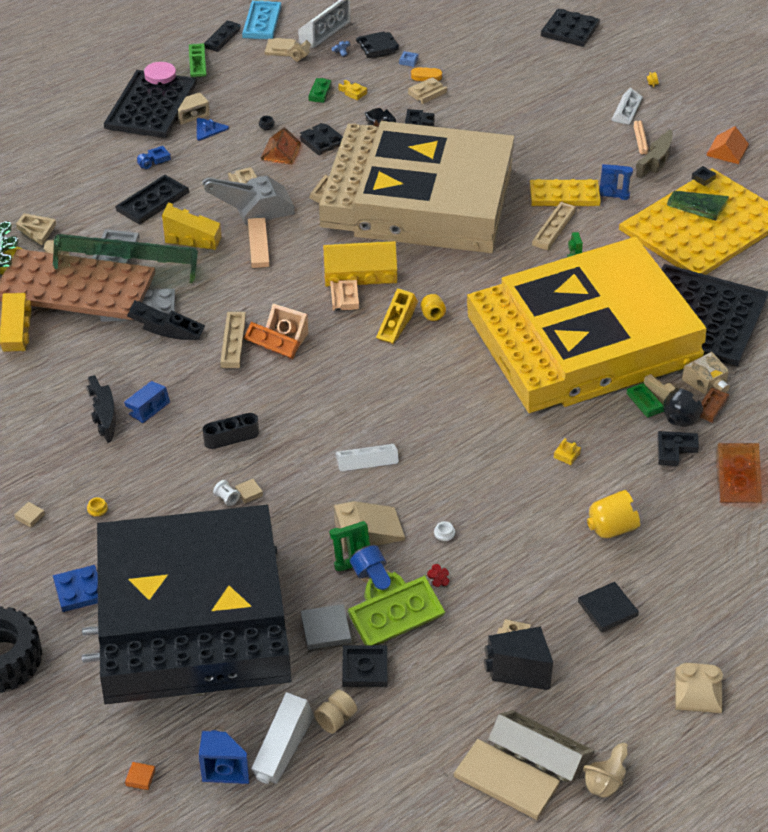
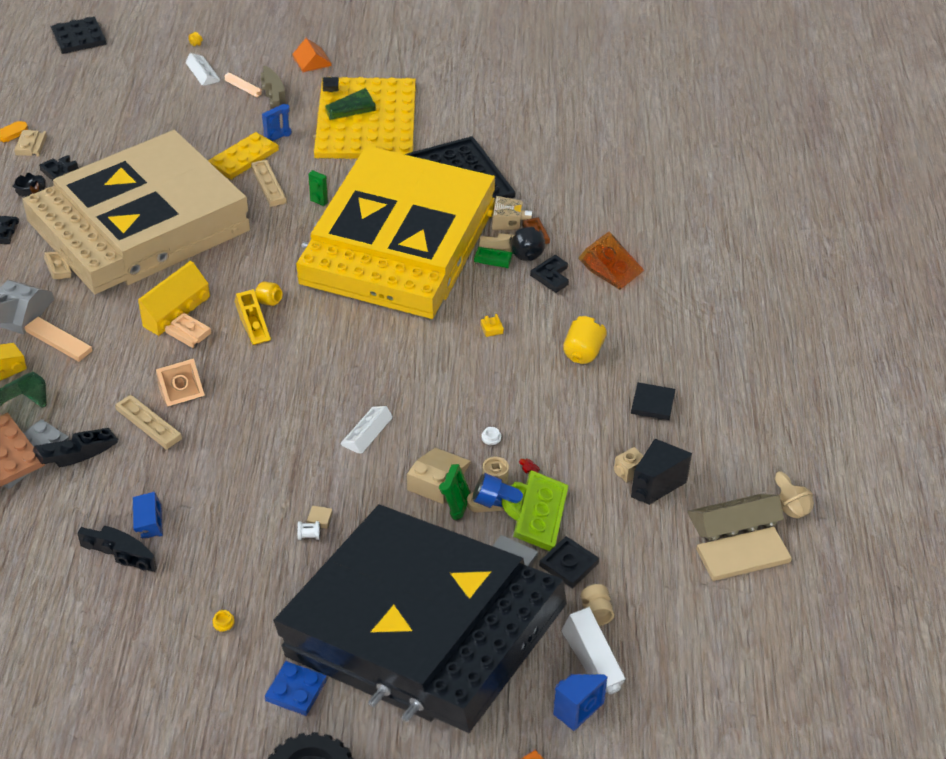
camera: 50 degrees left, 0 degrees up
tan tile [14,502,45,527] -> none
black beam [202,413,259,449] -> none
orange tile [243,322,301,359] -> none
tan slope [675,663,723,713] -> none
none -> tan wheel [482,457,509,485]

